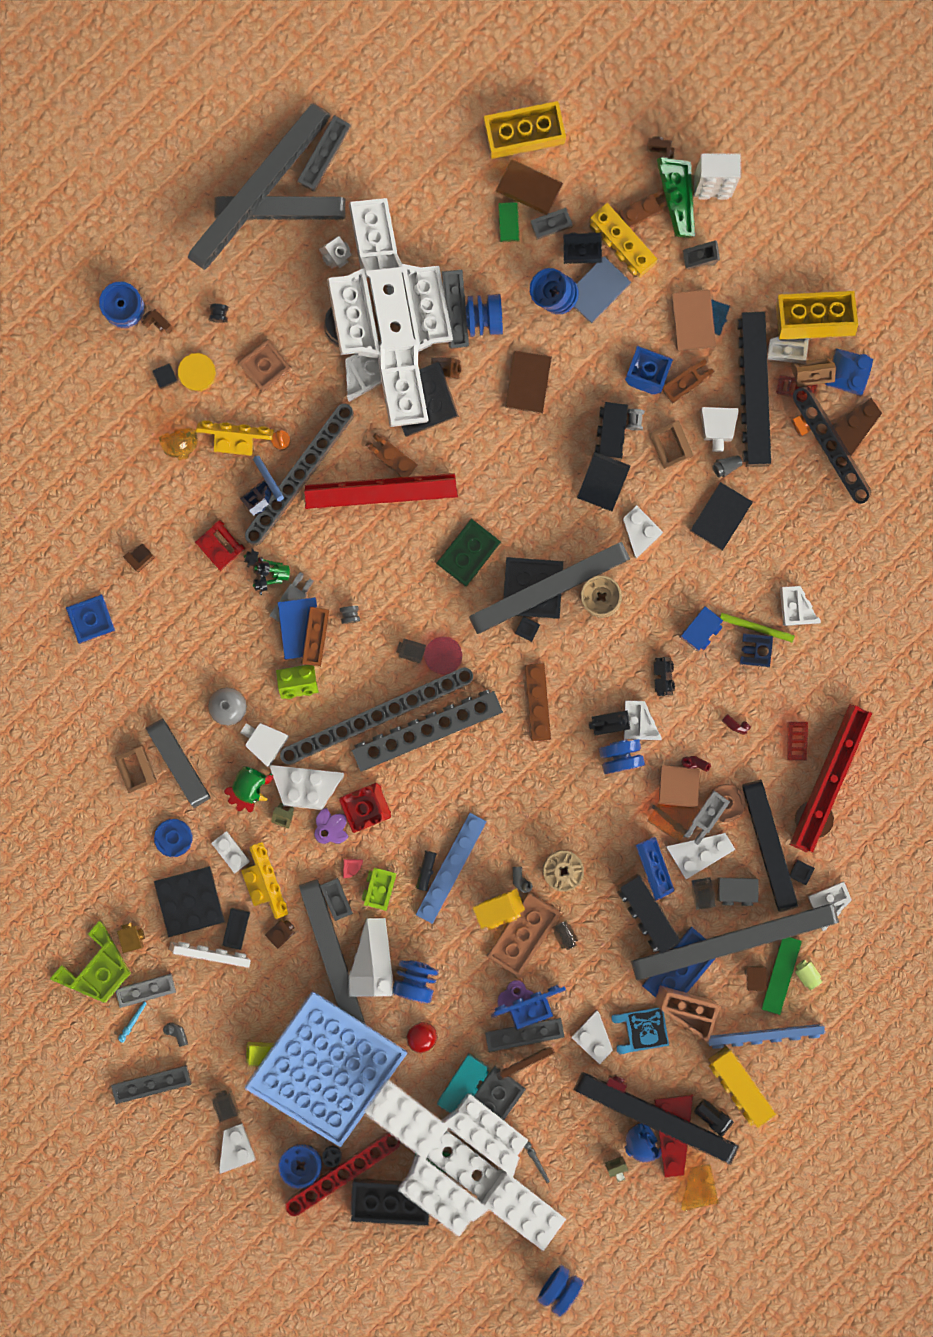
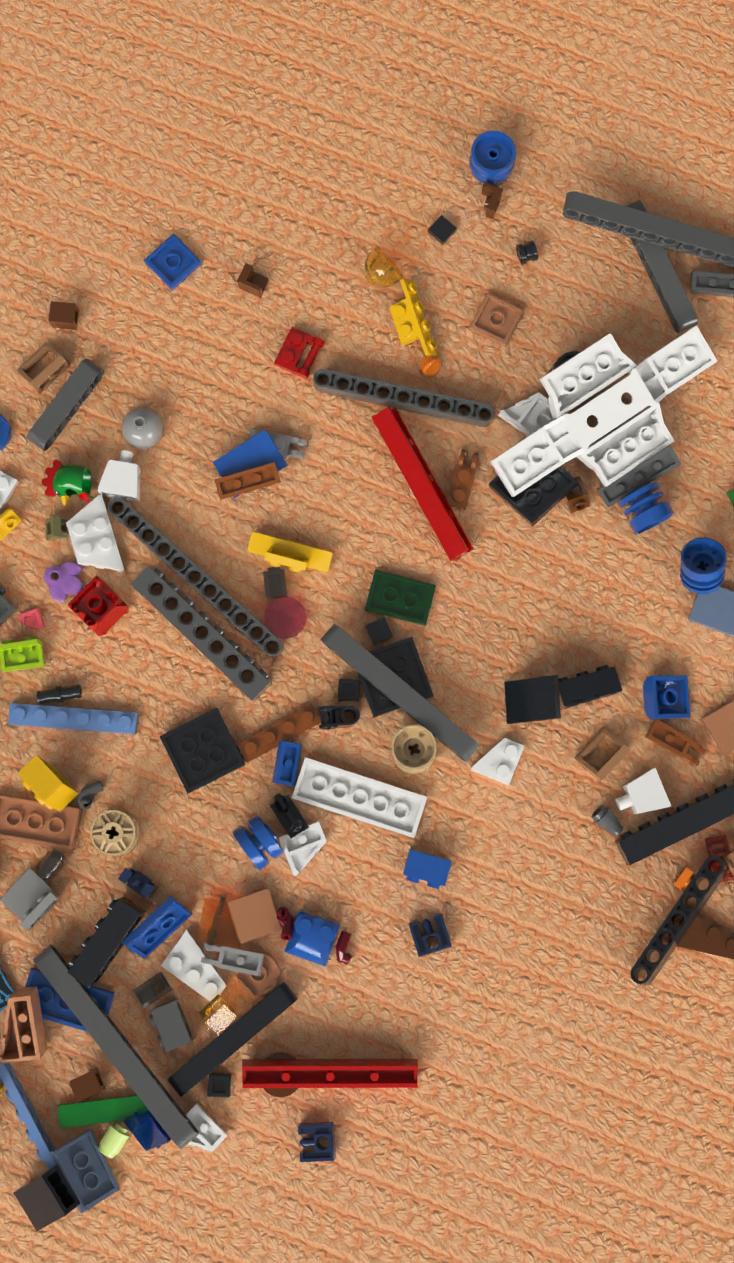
camera: 65 degrees right, 5 degrees down
yellow tile [178,353,216,391] -> none
dark blue wing [240,480,272,516] -> none
plant [244,548,290,595] -> none
medium blue bar [253,456,284,501] -> none
lime bracket [276,665,319,699] -> none
white brick [319,236,352,268] -> none
dark grey wheel [340,606,360,624] -> none
reddish brown tile [505,351,552,414] -> none
light grey bush [626,409,645,431] -> none
black hinge [653,657,675,696] -> none
black tile [690,482,753,551] -> none
lime bar [720,613,795,643] -> none
white wing [780,586,821,626] -> none
clear red slope [787,722,808,761] -> none
none -> light grey bracket [0,869,61,930]
none -> black brick [14,1165,81,1231]
none -> reddish brown panel [48,301,79,330]
none -> sand blue tile [50,1129,120,1213]
none -> dark blue brick [118,868,158,899]
none -> clear blue piece [123,1110,171,1151]
none -> black plate [160,708,246,794]
none -> clear yellow brick [199,994,238,1035]
none -> yellow bracket [248,531,333,572]
none -> blue plate [272,741,302,787]
none -> blue slope [285,910,340,966]
none -> white plate [292,757,427,838]
none -> dark blue brick [298,1122,336,1162]
none -> black piece [318,705,360,730]
none -> black tile [365,617,393,645]

